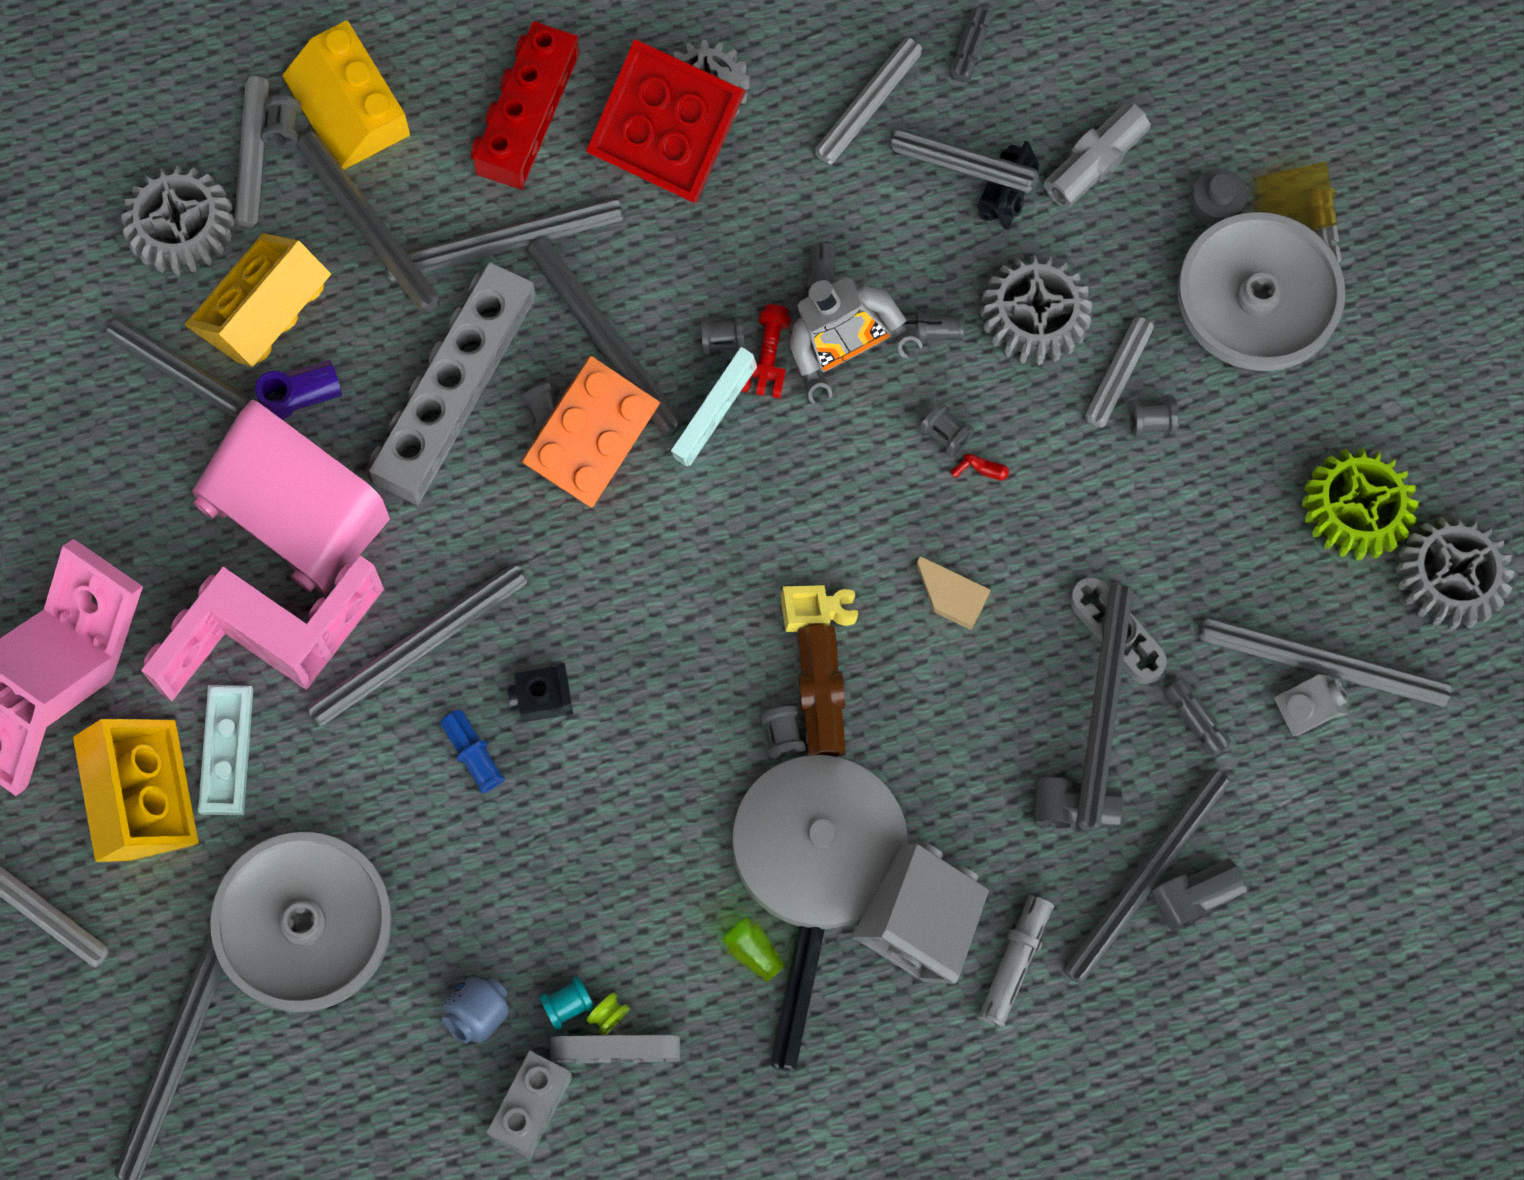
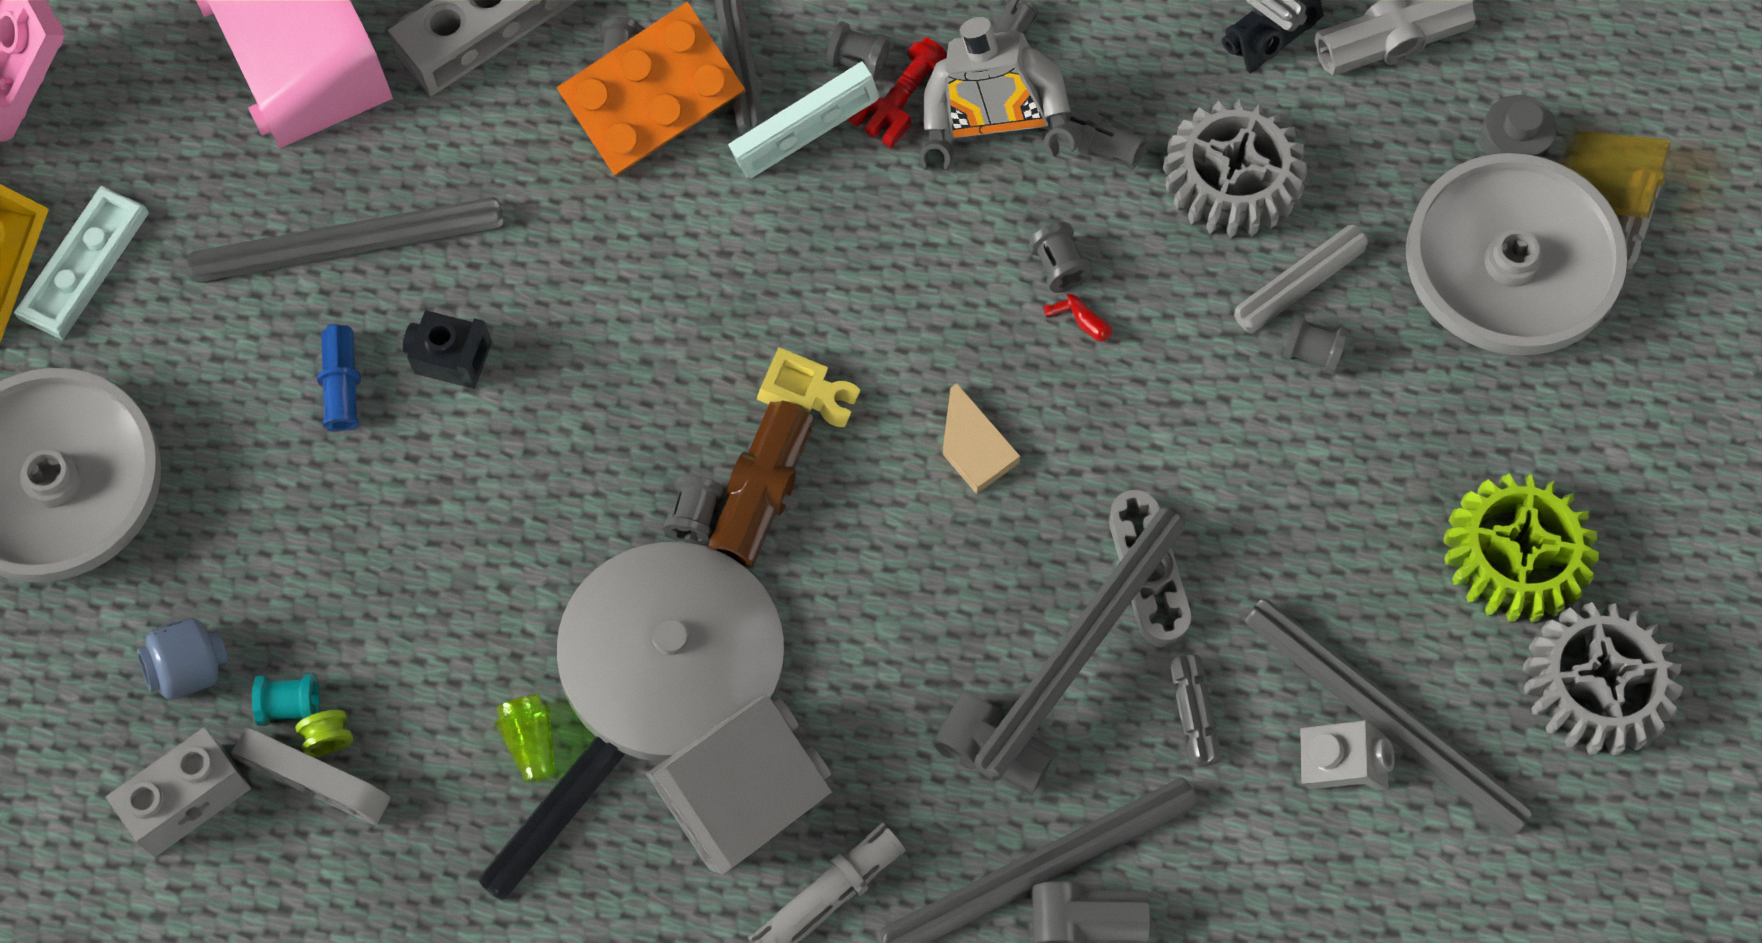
camera: 30 degrees right, 5 degrees down
bright pink bracket [141,555,384,701] -> none

